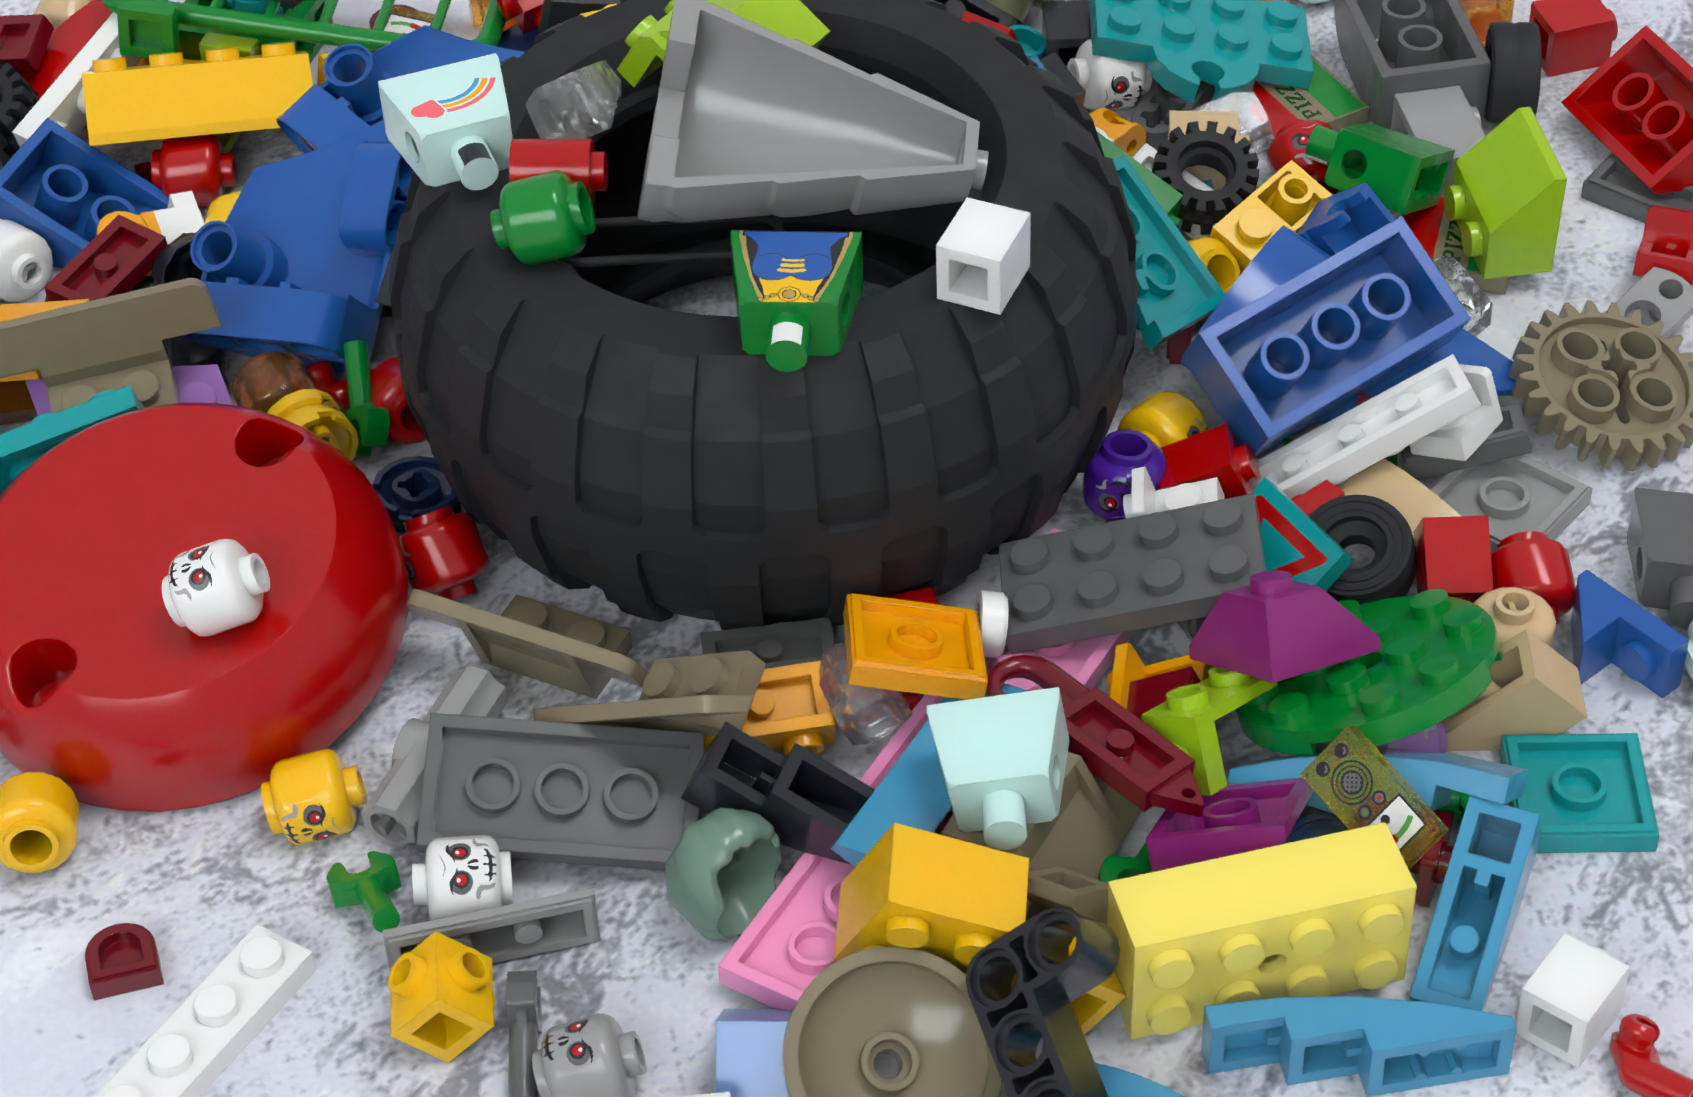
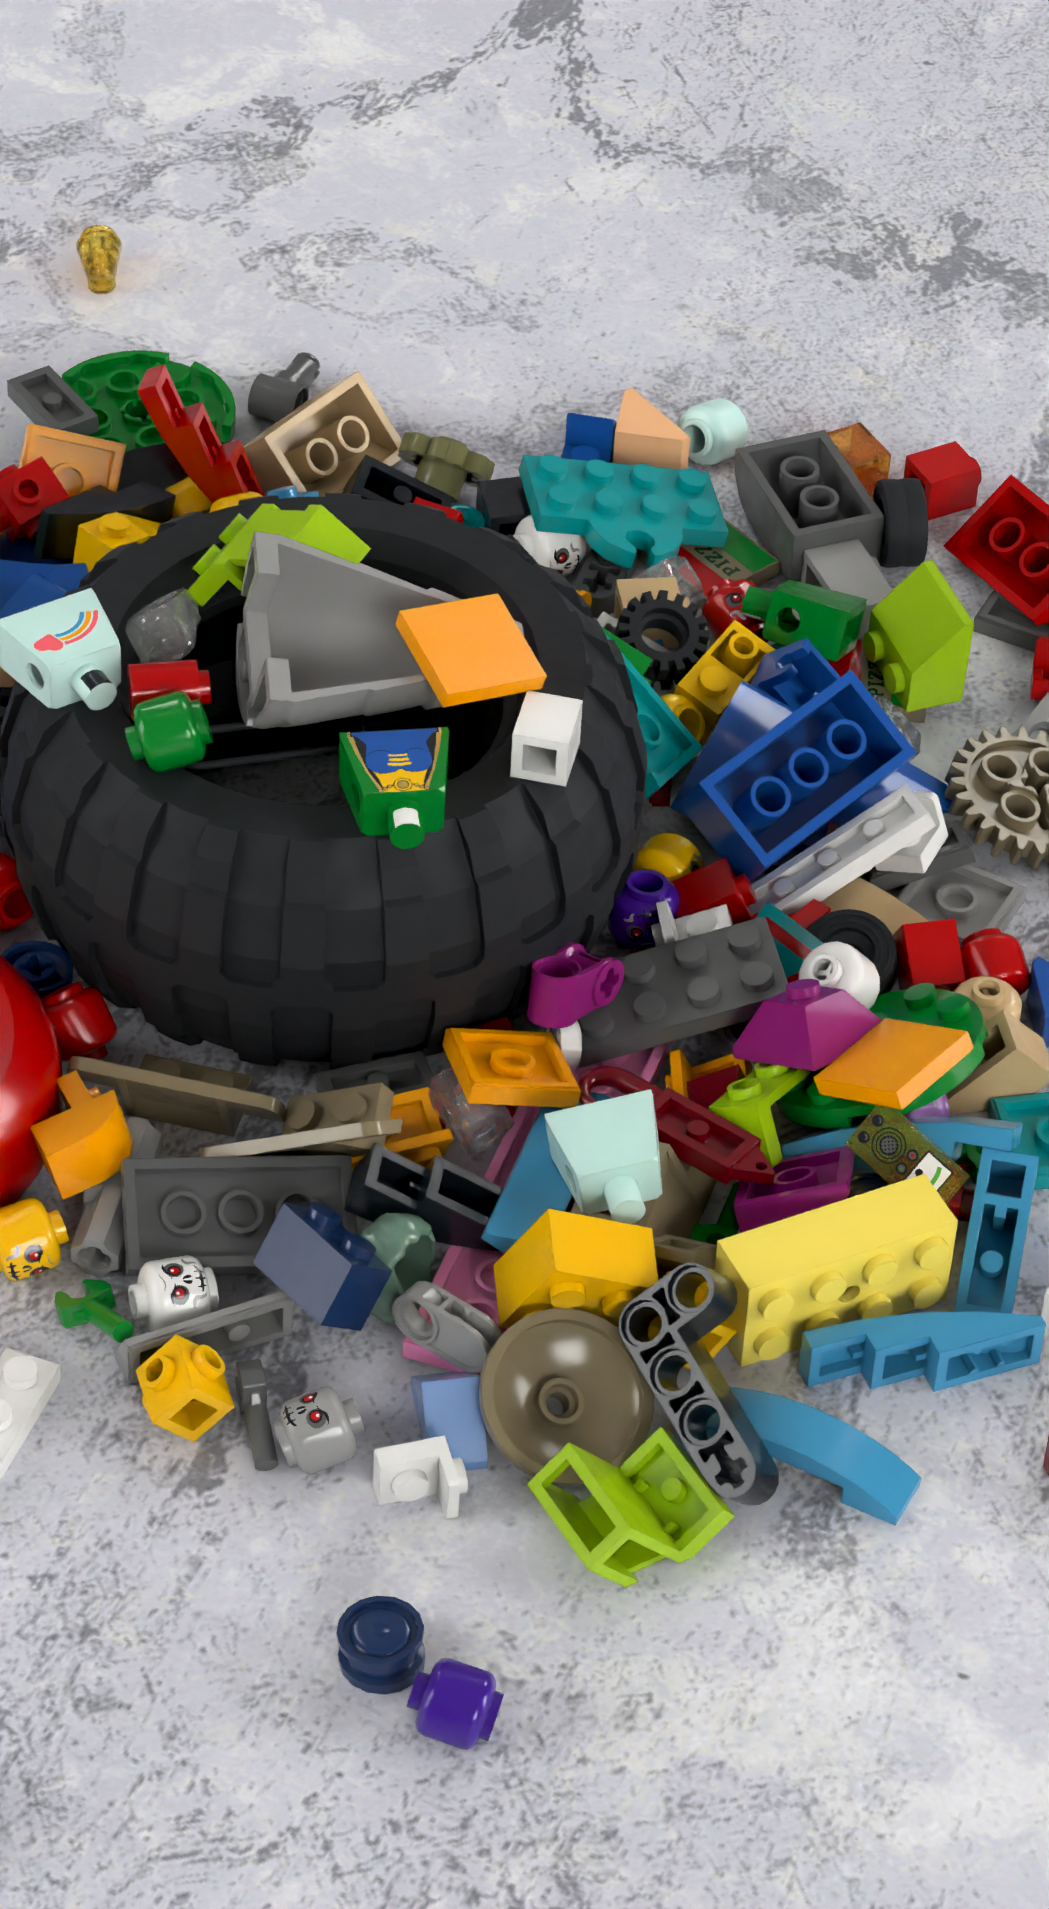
camera: 15 degrees left, 0 degrees up
none -> light orange brick [30,1070,133,1200]
none -> dark blue brick [253,1202,392,1331]
none -> light grey piece [392,1281,502,1373]
none -> light orange tile [395,593,547,708]
none -> magenta piece [527,941,624,1029]
none -> white head [799,941,880,1010]
none -> light orange tile [814,1018,974,1110]

